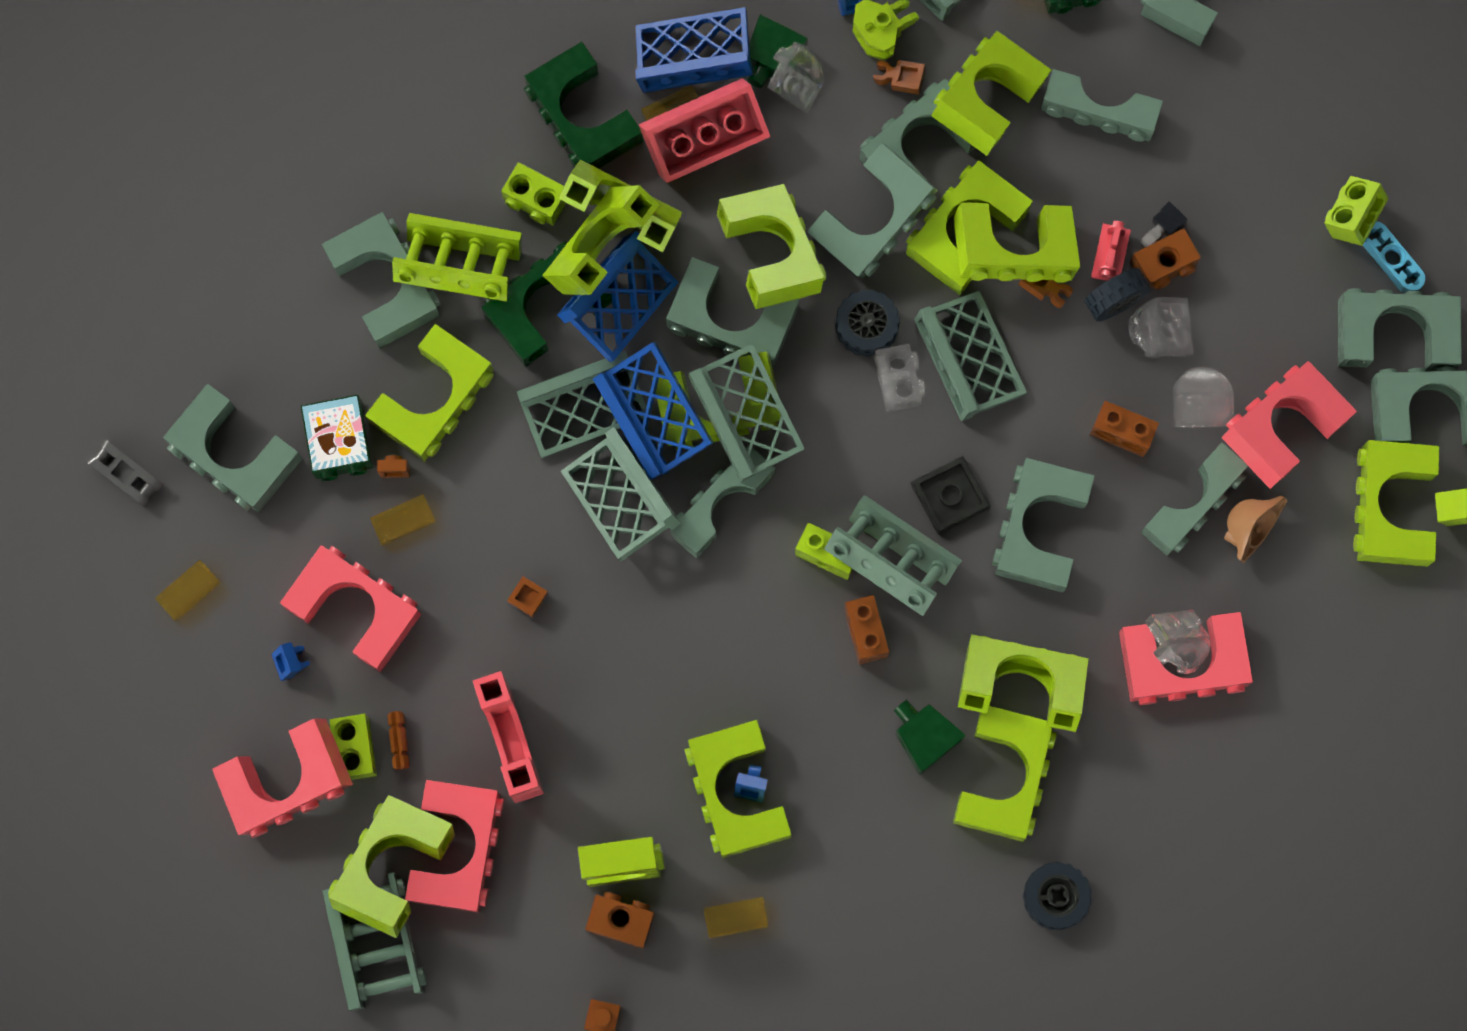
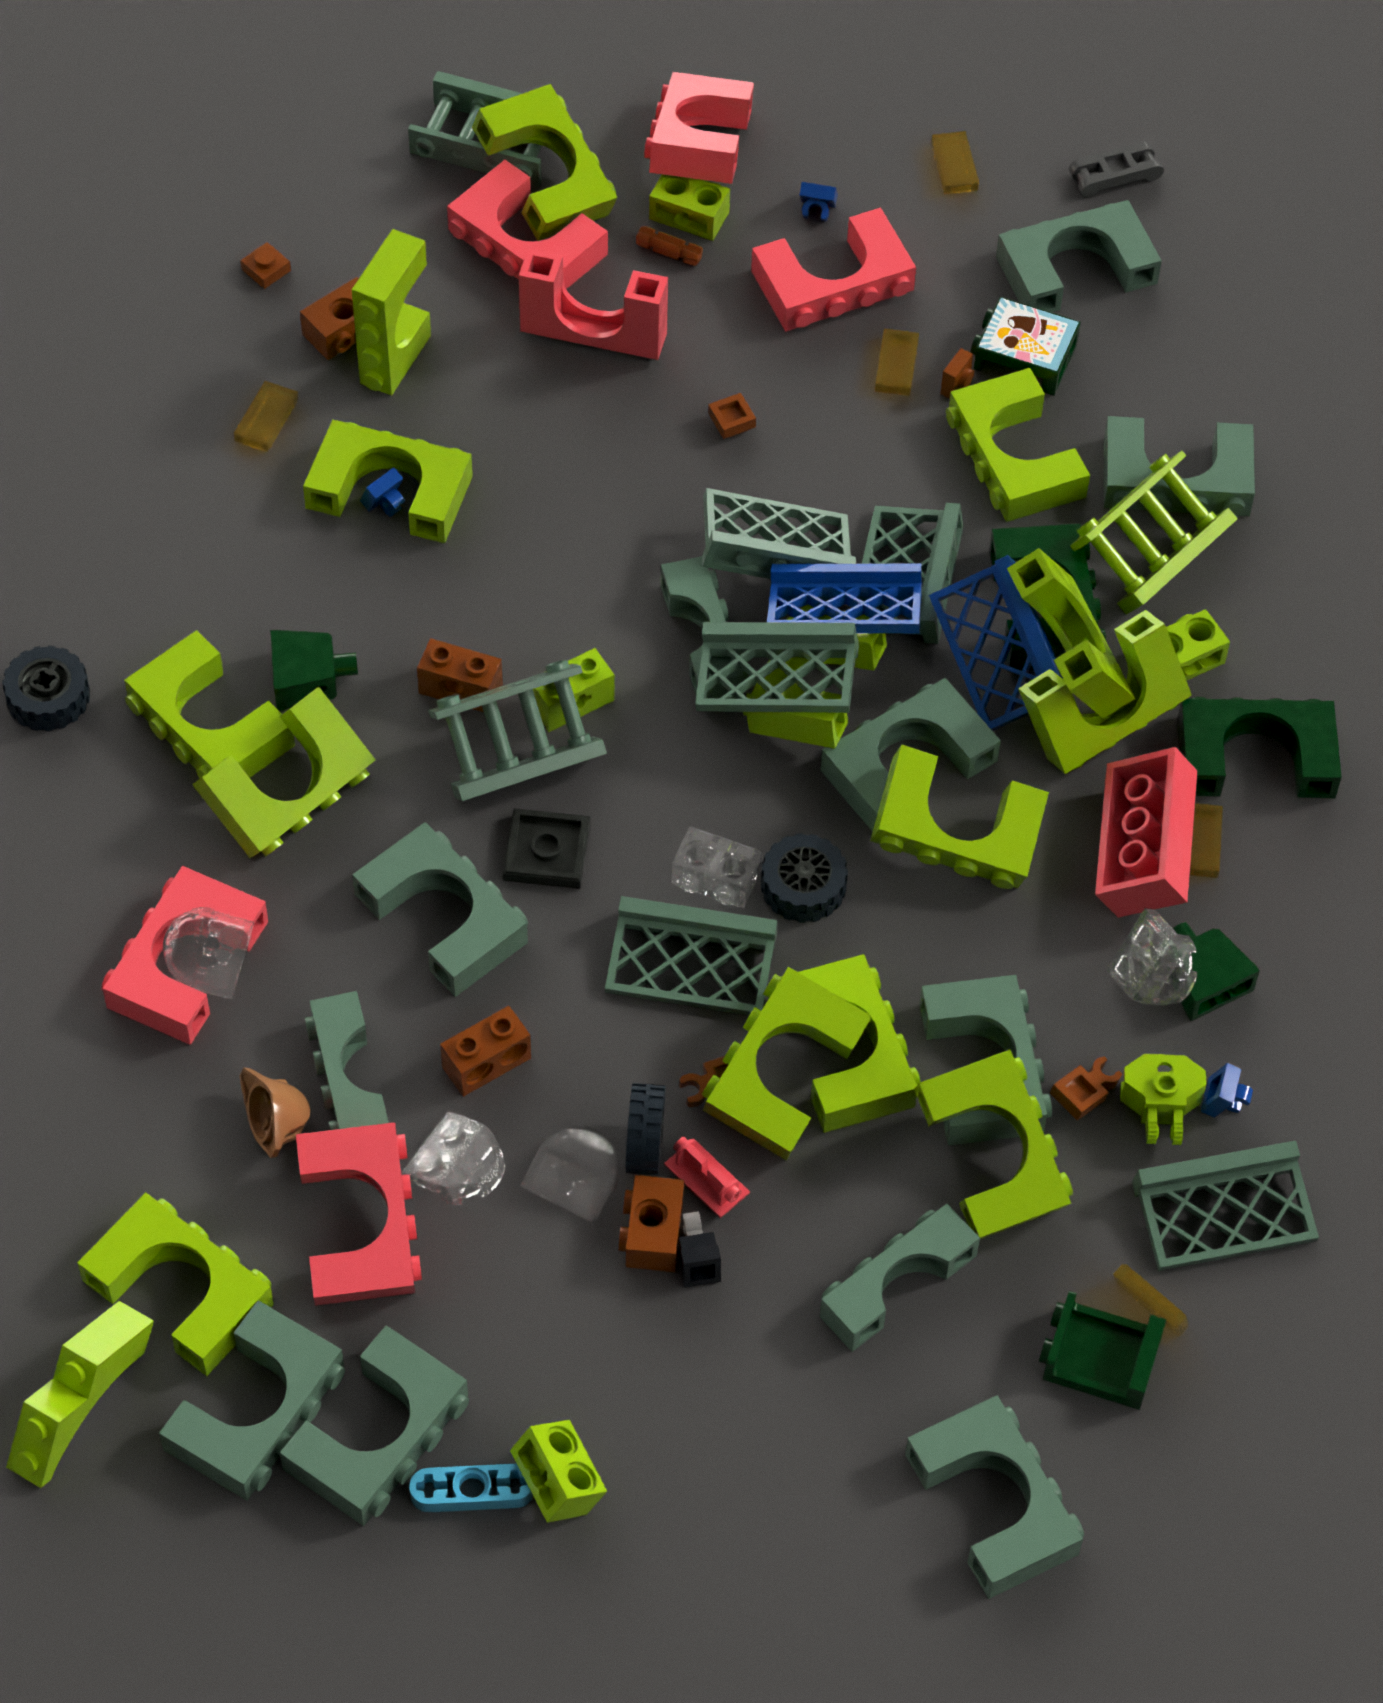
camera: 120 degrees right, 20 degrees down
blue fence [635,7,753,93] -> none
sand green arch [807,143,938,278] -> none

